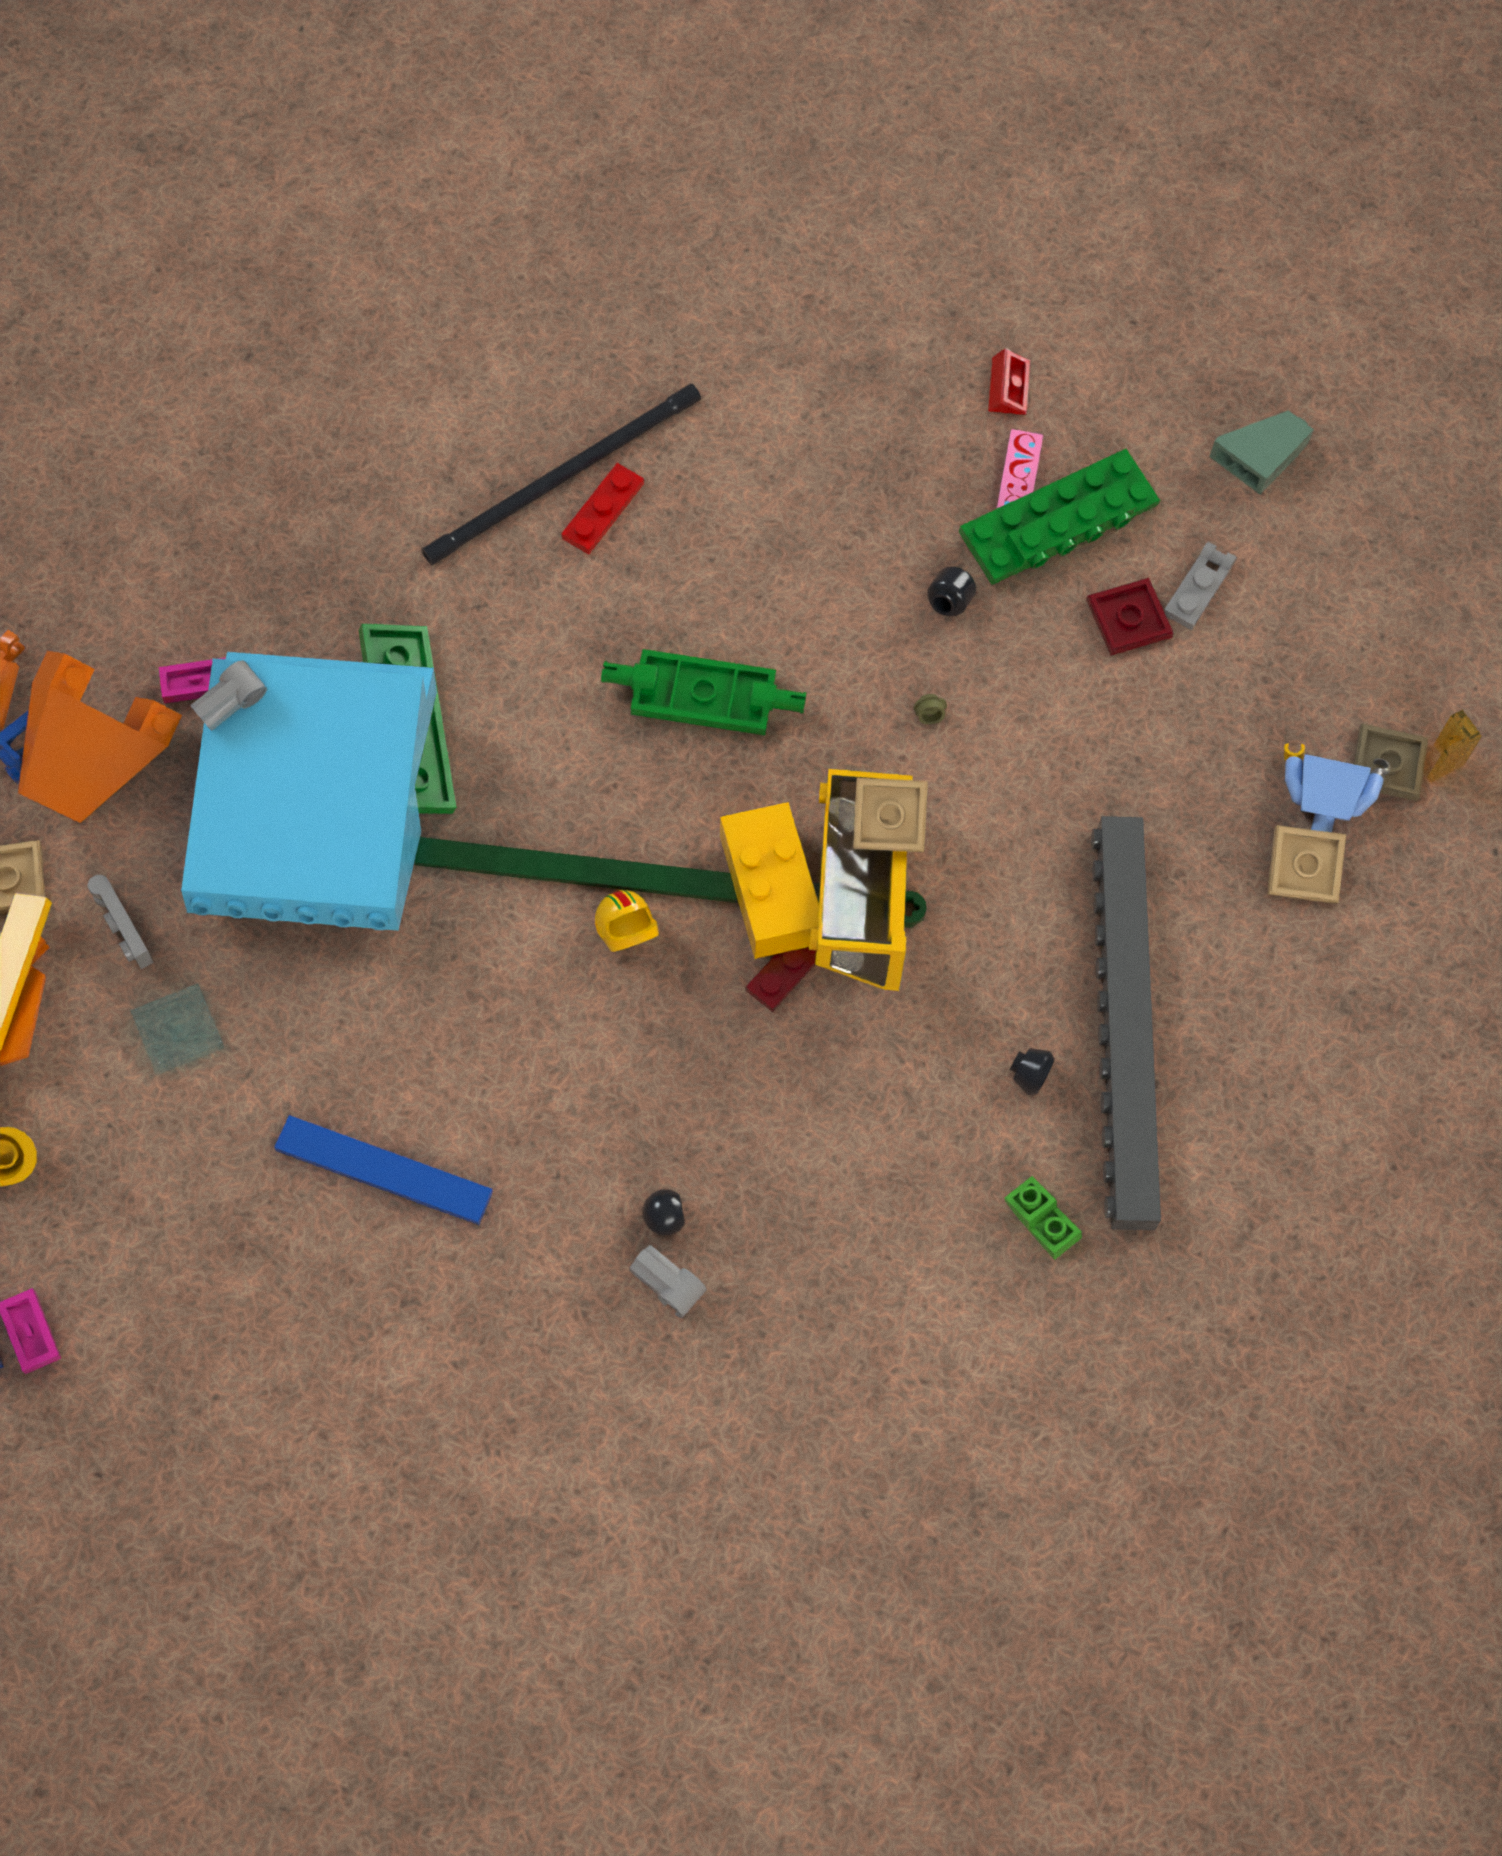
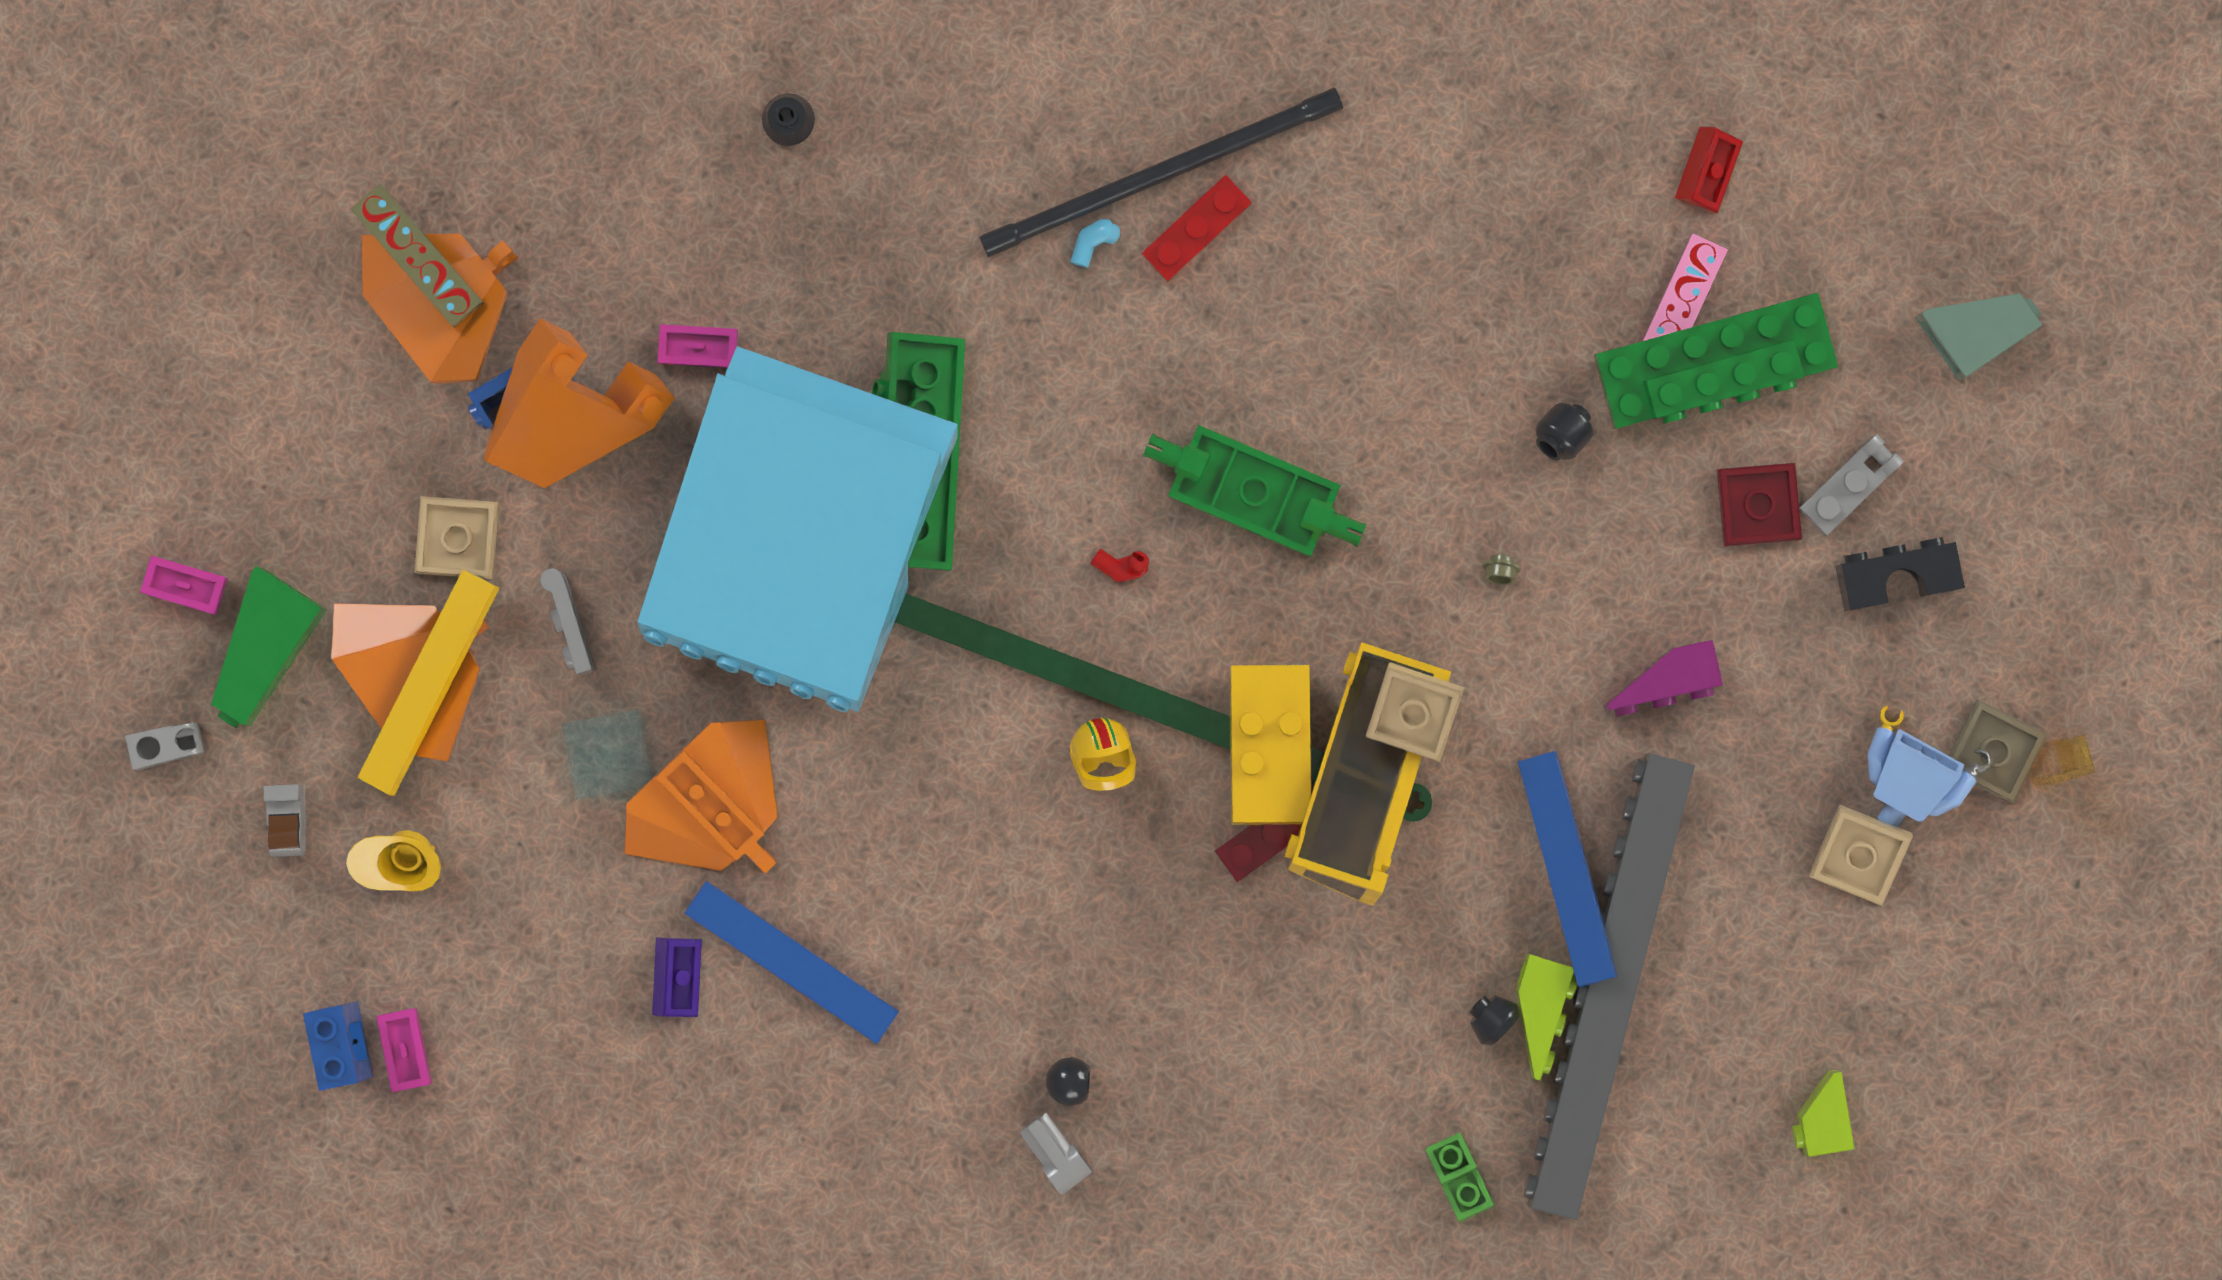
camera: 20 degrees right, 20 degrees up
light grey piece [190,660,267,731] -> none
none -> orange panel [625,719,777,874]
none -> dark purple slope [652,937,702,1017]
none -> black cone [762,93,815,146]
none -> medium azure arm [1070,219,1120,268]
none -> red arm [1090,548,1149,583]
none -> lime slope [1515,953,1577,1081]
none -> blue tile [1518,751,1618,987]
none -> magenta slope [1604,640,1723,717]
none -> lime slope [1792,1070,1855,1157]
none -> black arch [1835,537,1965,612]

